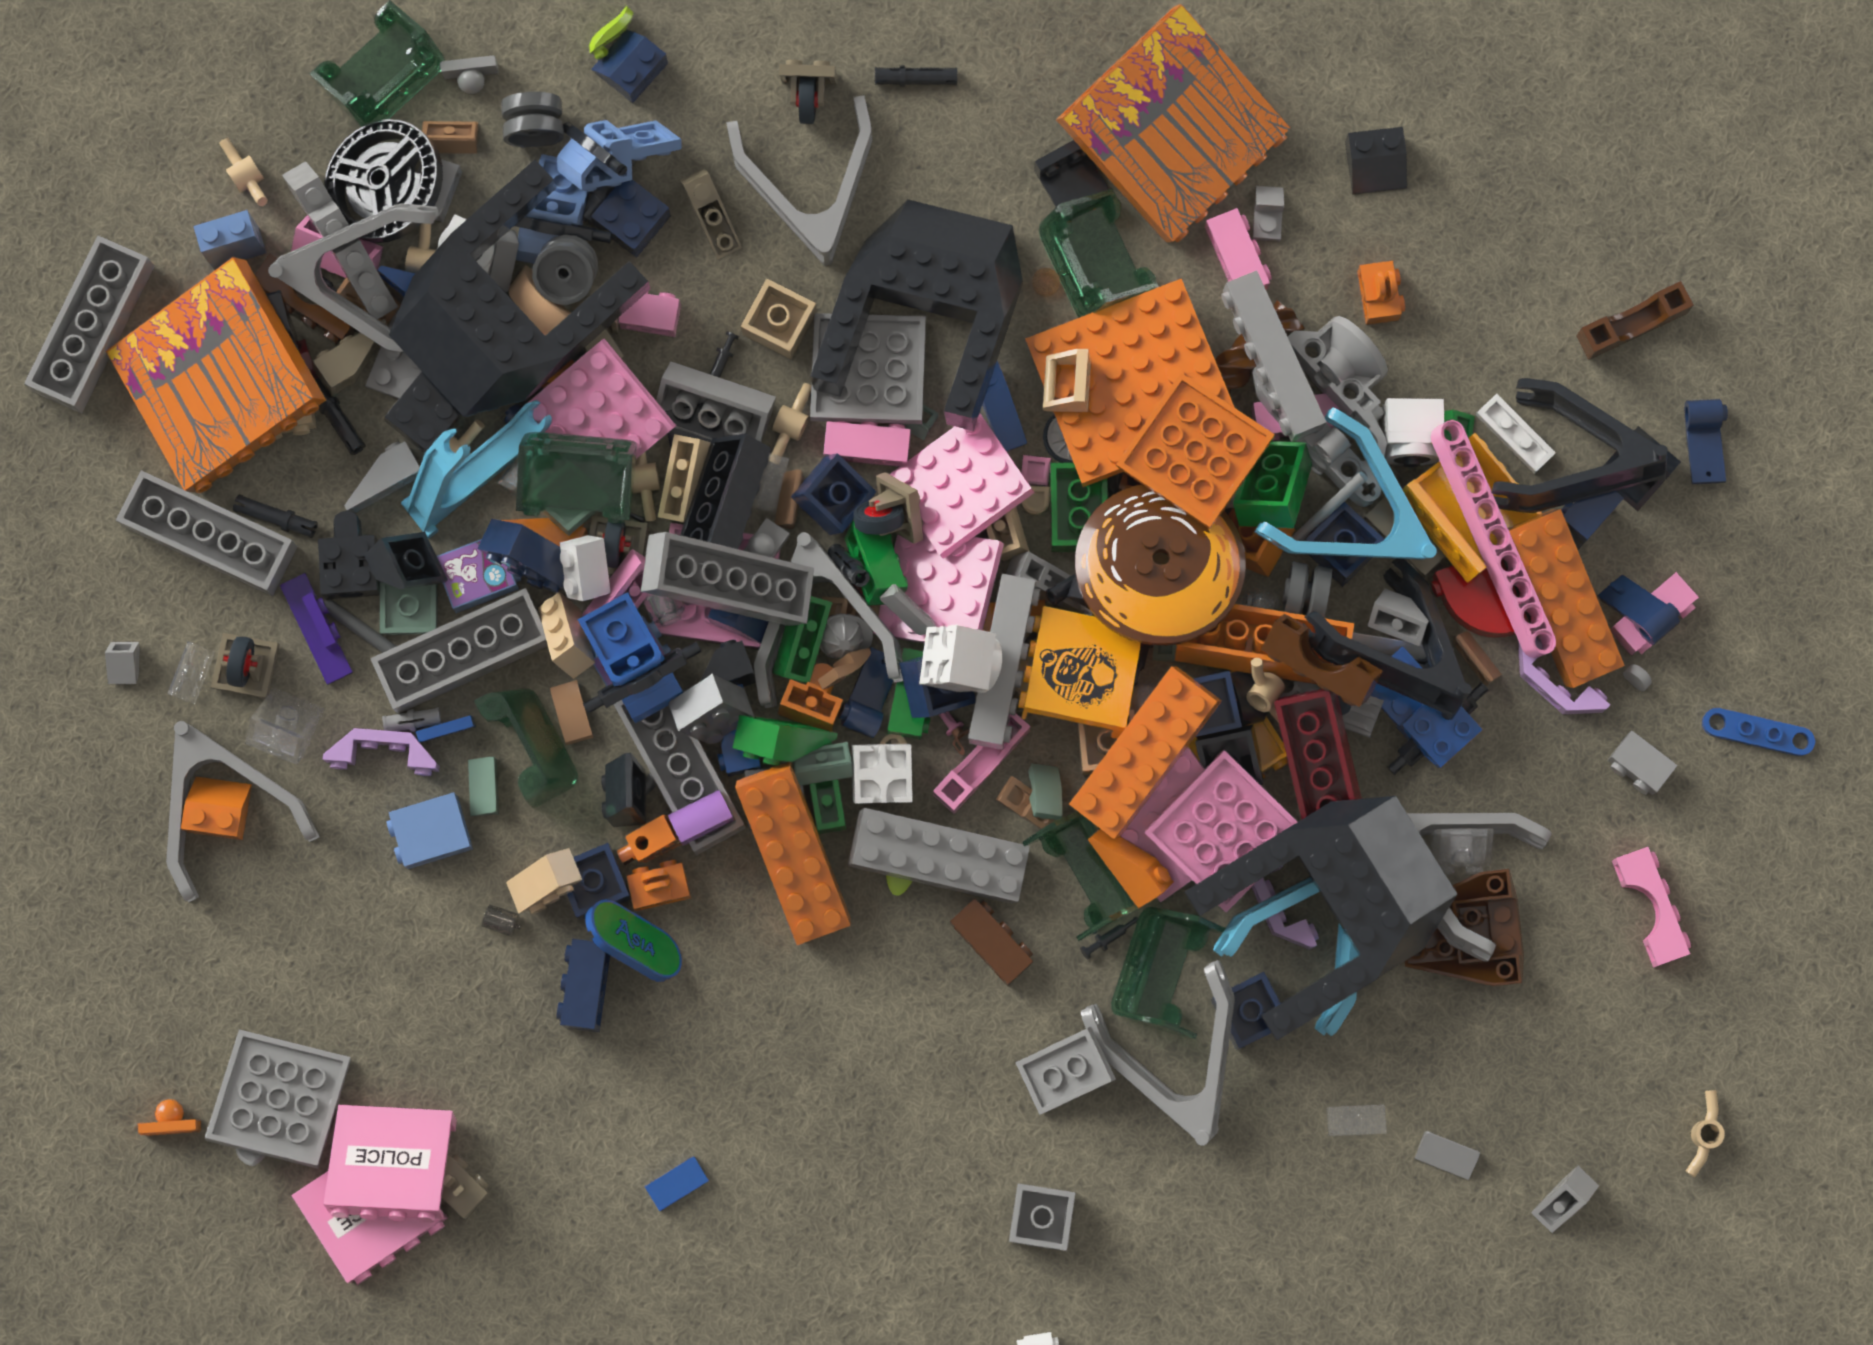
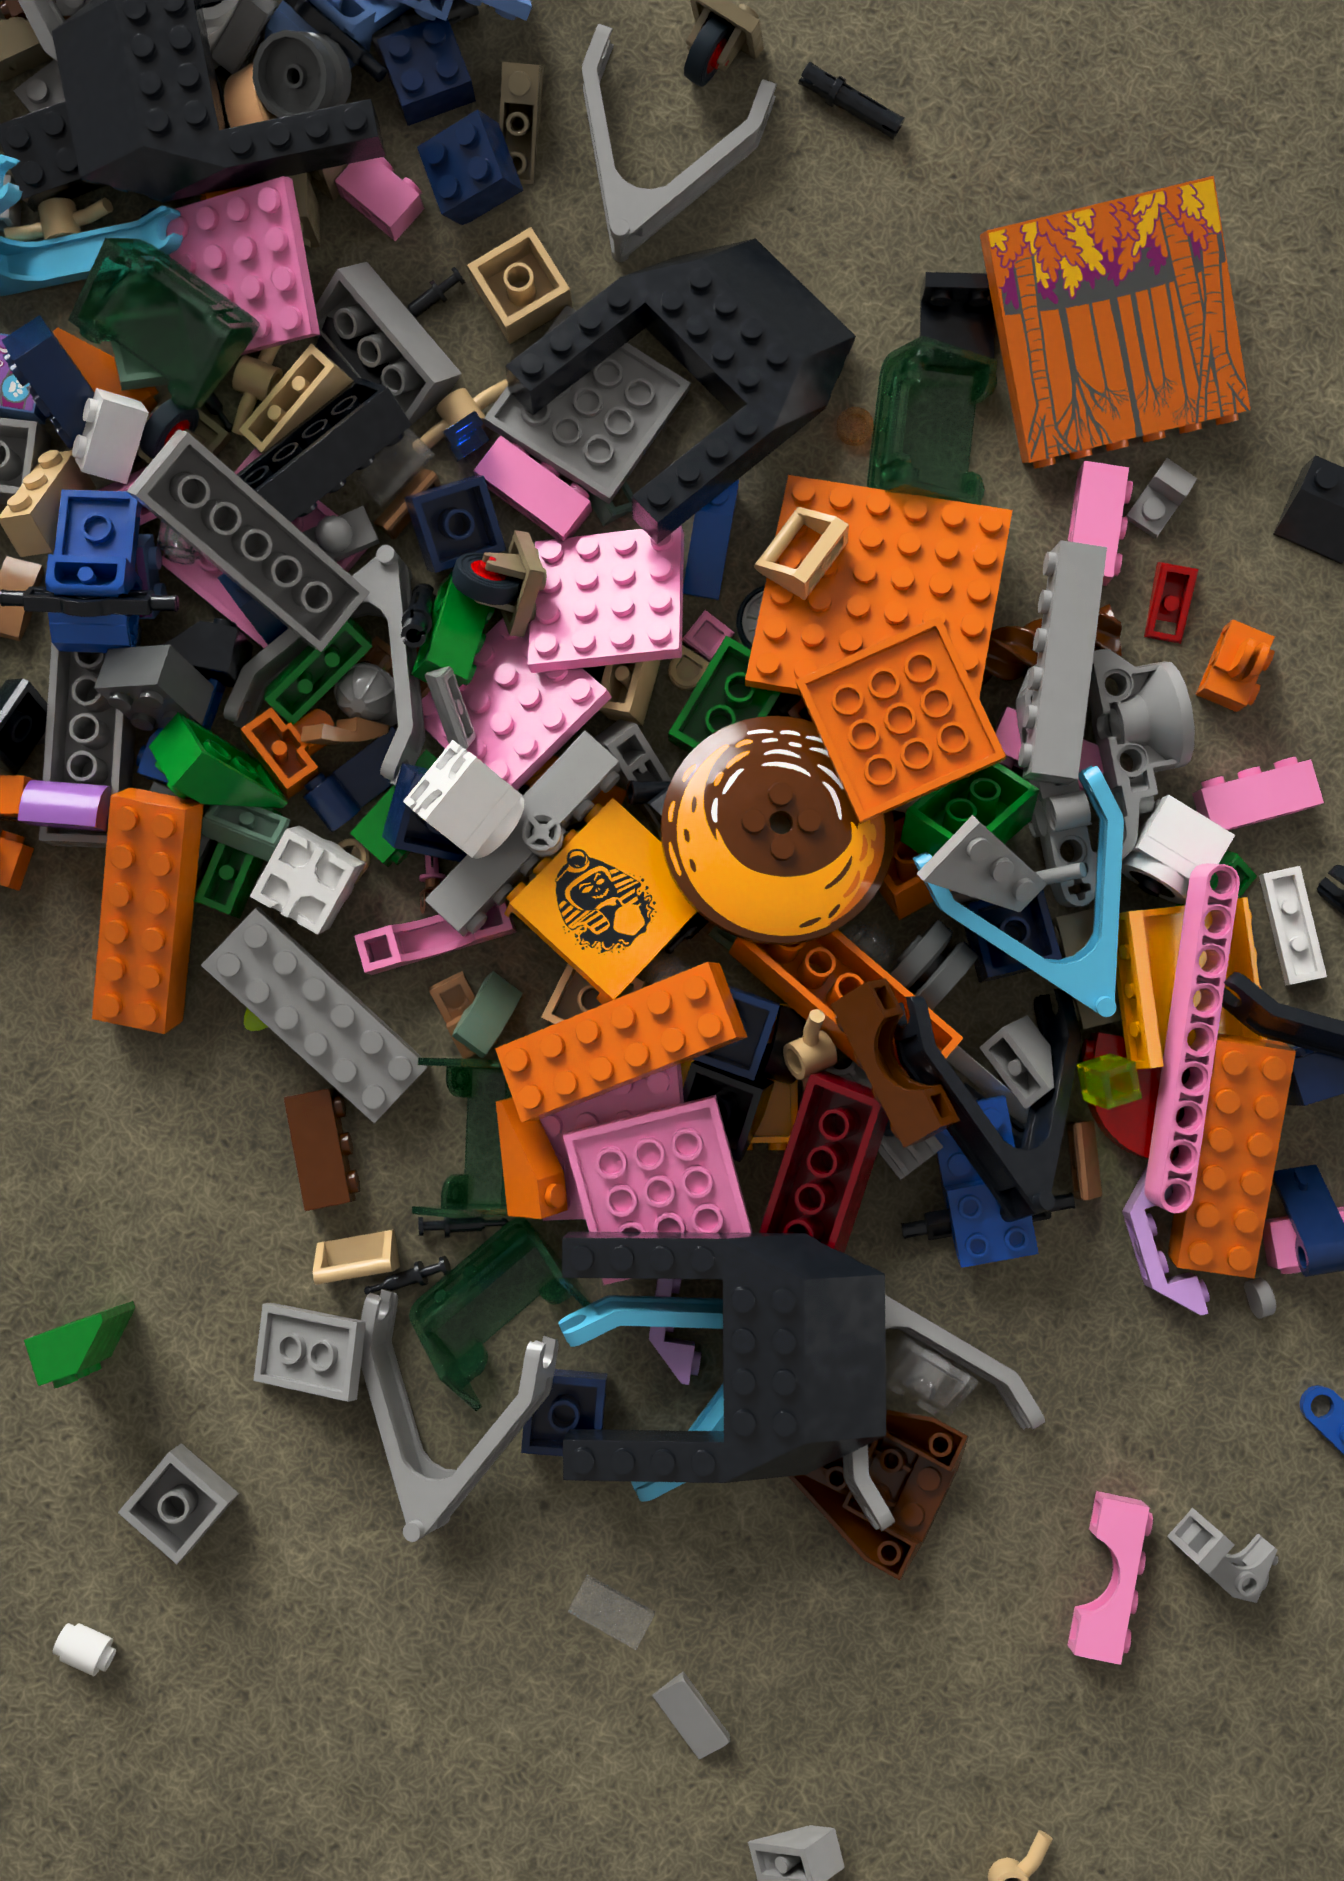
camera: 35 degrees right, 5 degrees up
light grey brick [1607,731,1678,795] -> none
none -> green slope [24,1301,135,1389]
none -> tan tile [313,1229,400,1285]
none -> black piece [364,1256,451,1295]
none -> dark blue brick [417,109,524,225]
none -> clear blue slope [443,411,489,462]
none -> light grey wheel [522,812,564,857]
none -> light grey wing [916,815,1047,912]
none -> clear neon green brick [1077,1053,1142,1110]
none -> red slope [1144,562,1199,644]
none -> light grey tile [1167,1508,1278,1603]
none -> bright pink brick [1192,757,1324,831]

